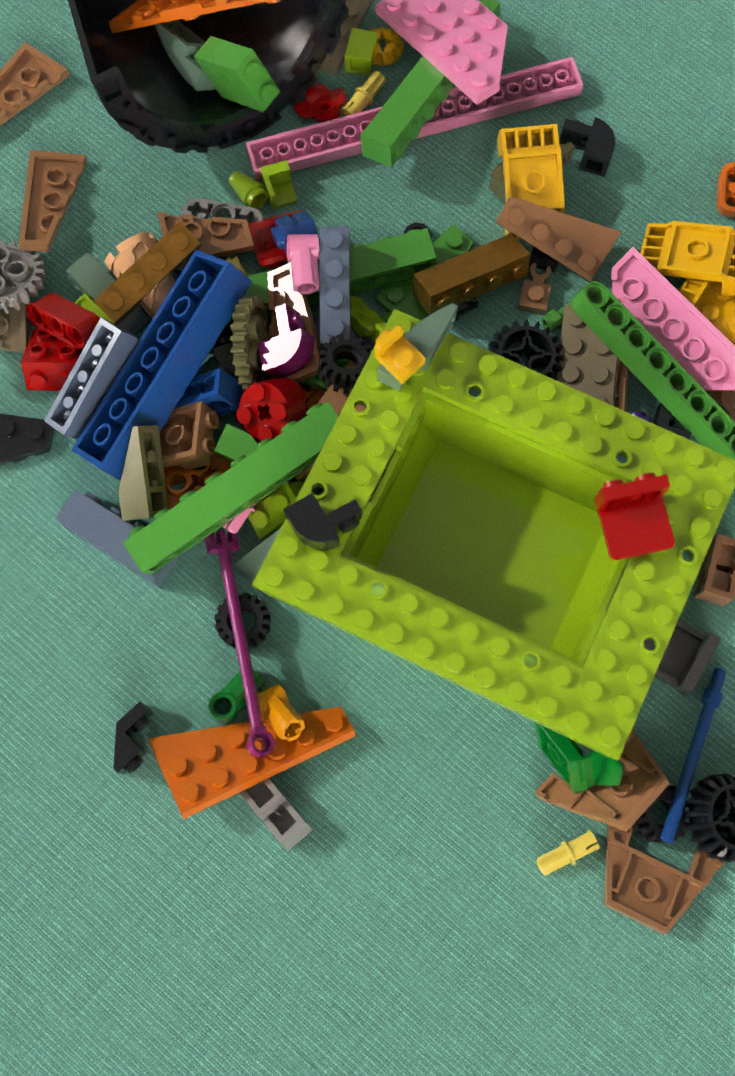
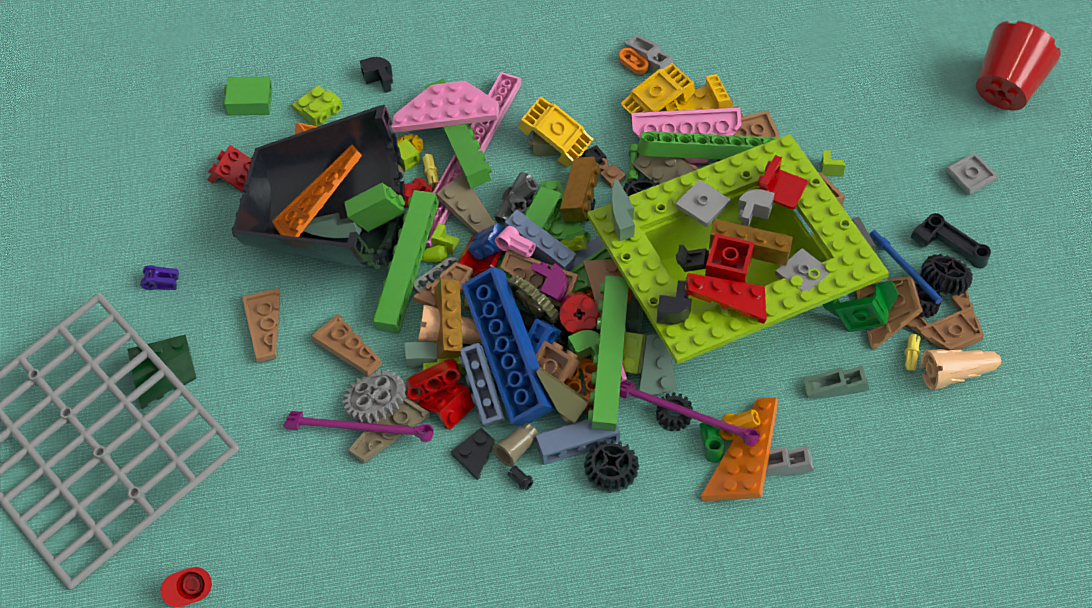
camera: 50 degrees left, 20 degrees down
black slope [113,701,153,774] -> none
black tyre [318,335,371,394] -> none
yellow bracket [375,324,426,384] -> none
medium nougat wing [495,197,621,282] -> none
black brick [559,117,615,177] -> none
none -> bright green brick [372,190,439,334]
none -> dark tan wing [436,173,495,234]
none -> dark tan plant [493,423,538,467]
none -> dark grey piece [494,172,538,225]
none -> black pin [507,465,534,490]
none -> black gear [584,439,639,493]
none -> light grey plate [675,180,731,227]
none -> pearl dark grey bracket [676,245,709,272]
none -> red wing [686,273,767,324]
none -> red brick [705,233,755,283]
none -> pearl gold brick [709,219,793,266]
none -> light grey brick [738,189,775,227]
none -> light grey plate [775,249,830,291]
none -> sand green slope [803,366,869,398]
none -> light nougat cone [921,349,1001,390]

